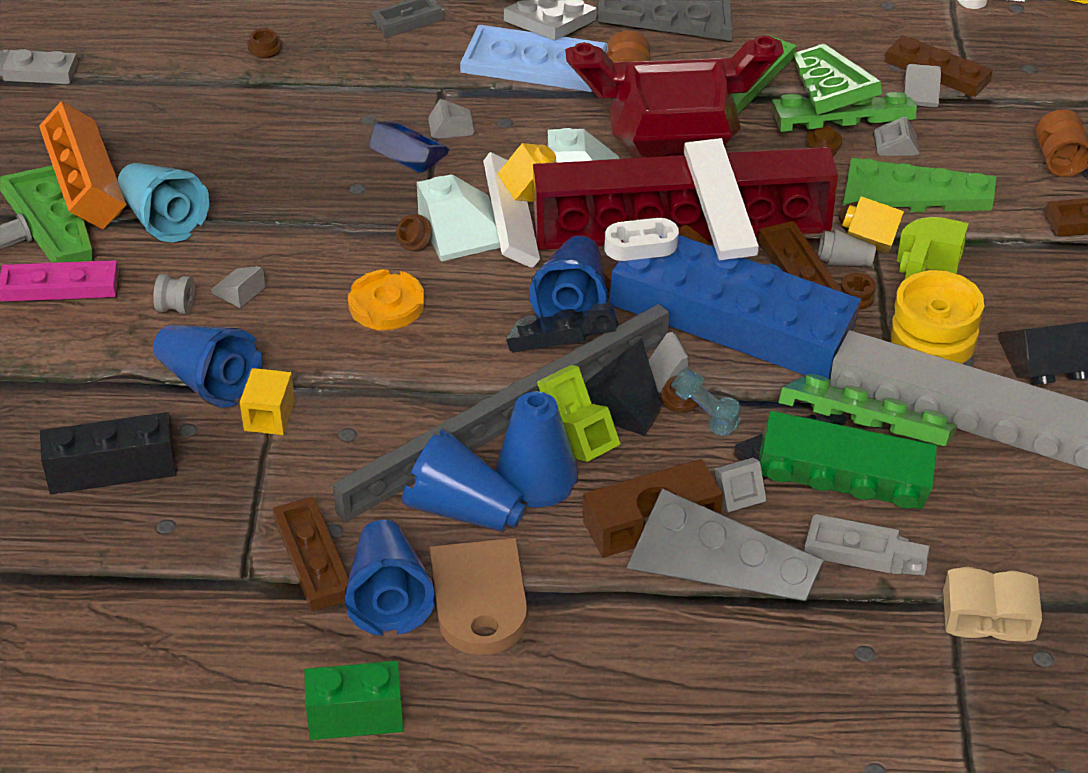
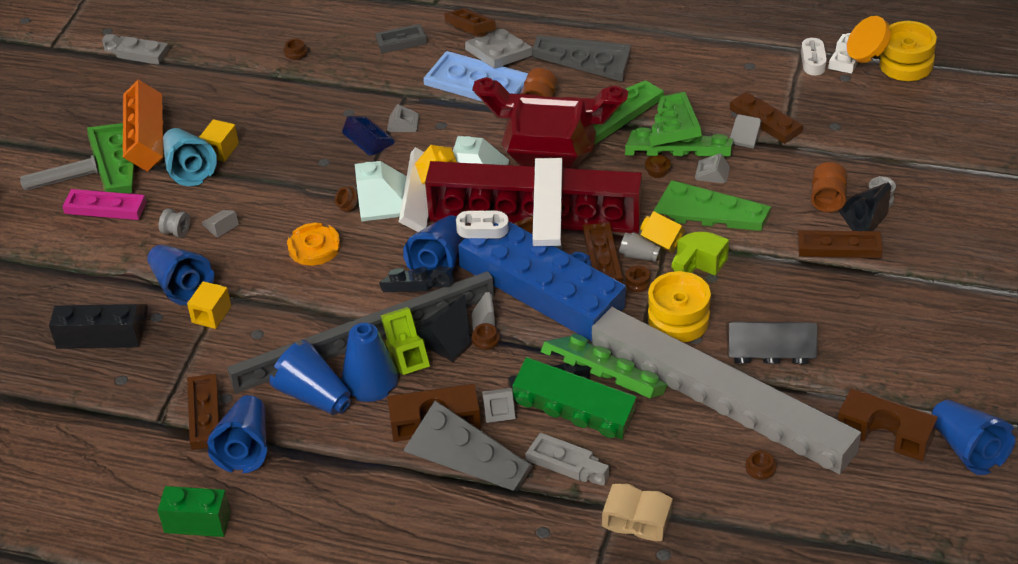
camera: 15 degrees right, 0 degrees up
medium nougat tile [430,538,527,655] -> none
clear light blue bar [671,368,741,436] -> none
none -> yellow brick [199,119,239,162]

